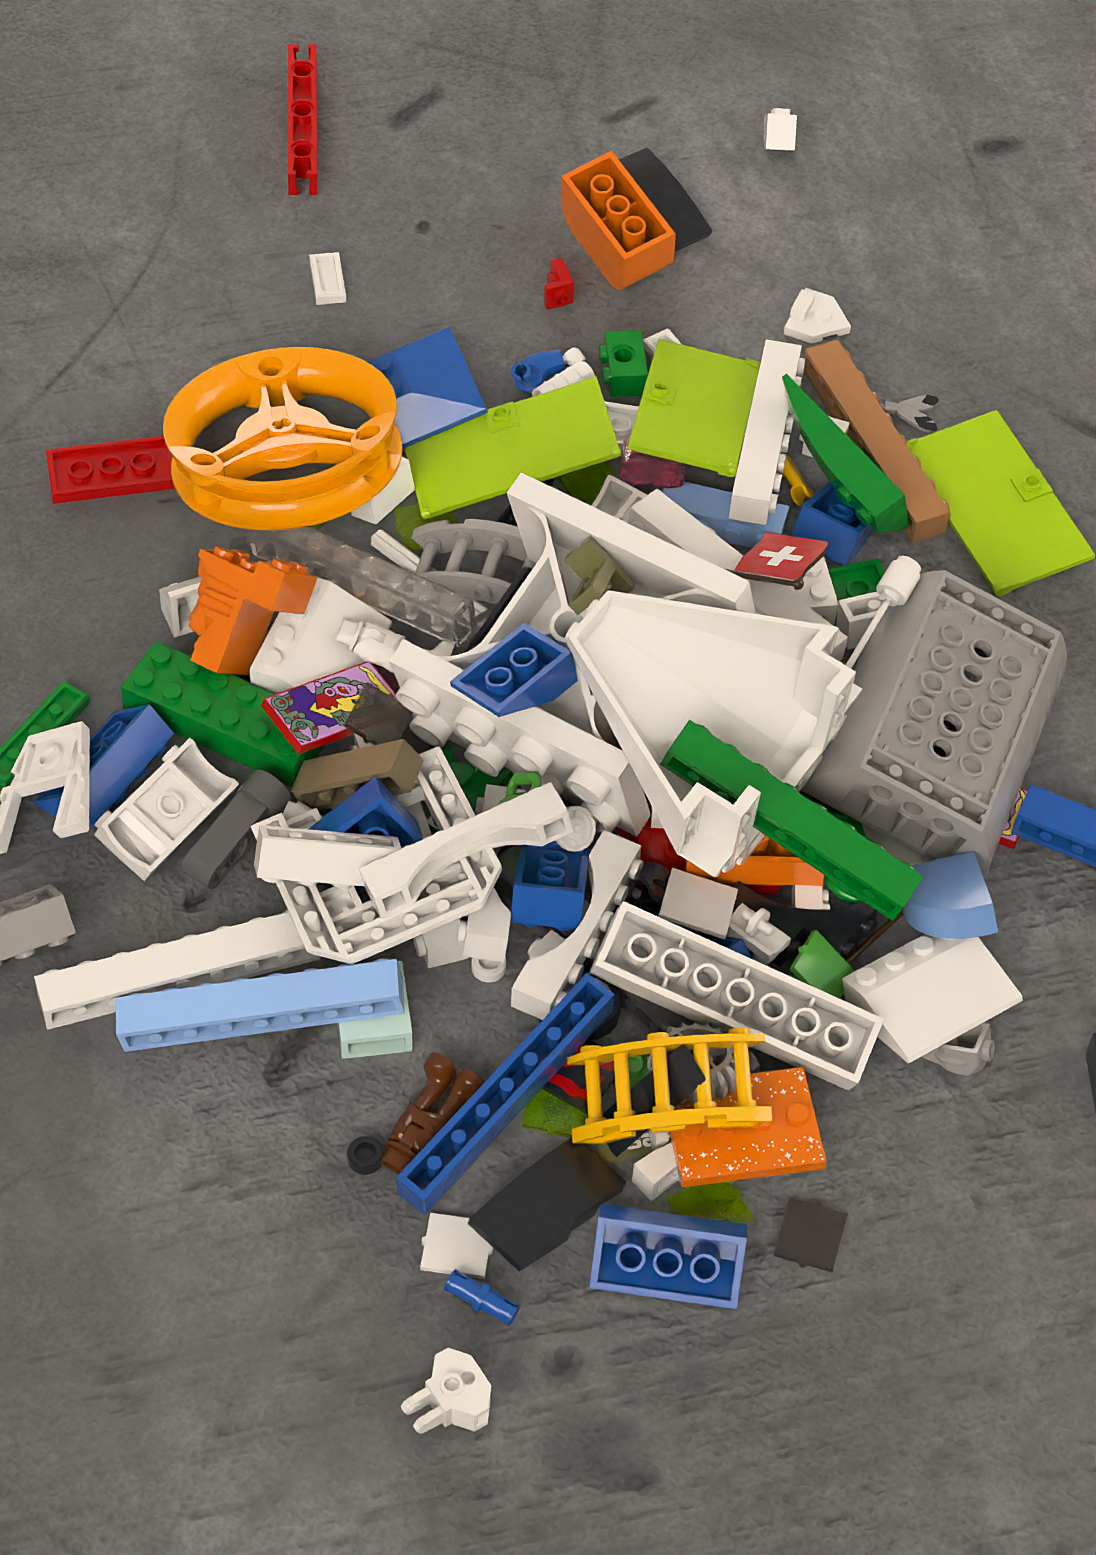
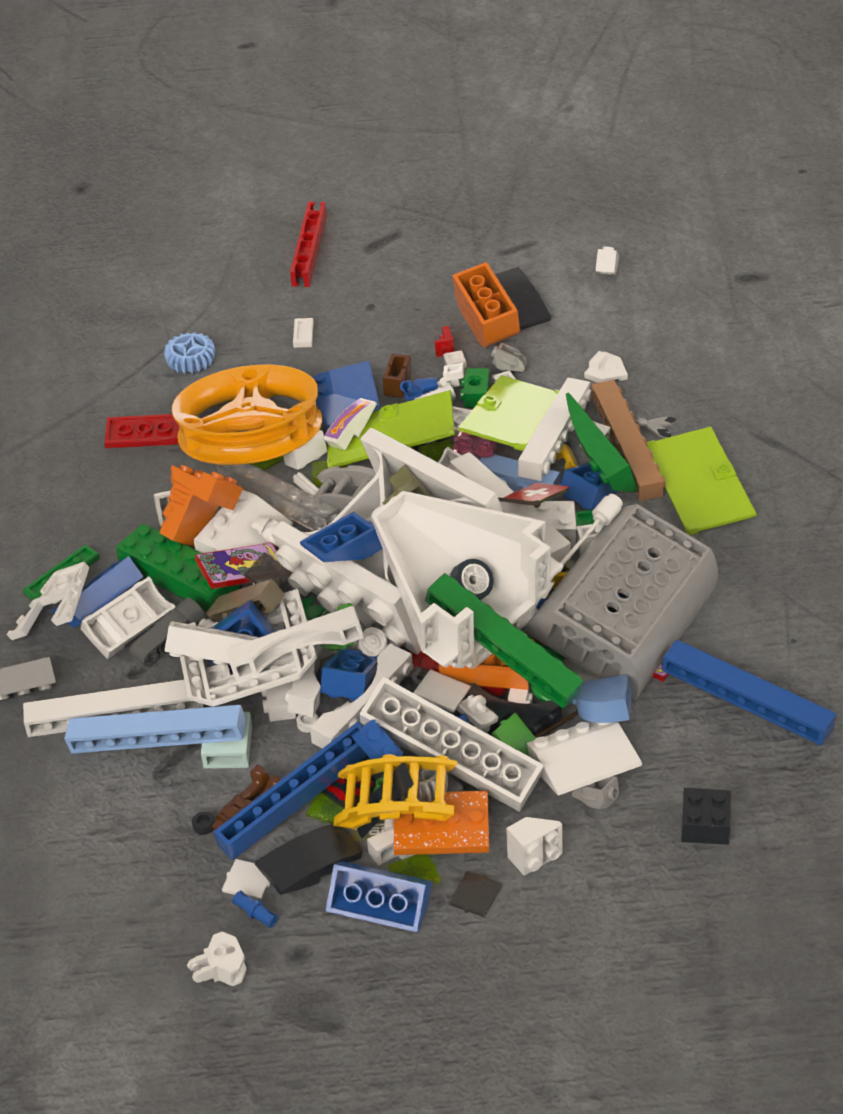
camera: 15 degrees right, 10 degrees down
none -> light blue gear [164,332,216,374]
none -> slope [323,398,377,450]
none -> blue brick [351,719,403,760]
none -> reddish brown piece [383,353,412,398]
none -> white tile [443,363,465,387]
none -> white tile [444,351,467,368]
none -> wheel [450,559,494,600]
none -> light grey hand [491,342,527,372]
none -> white slope [507,817,563,876]

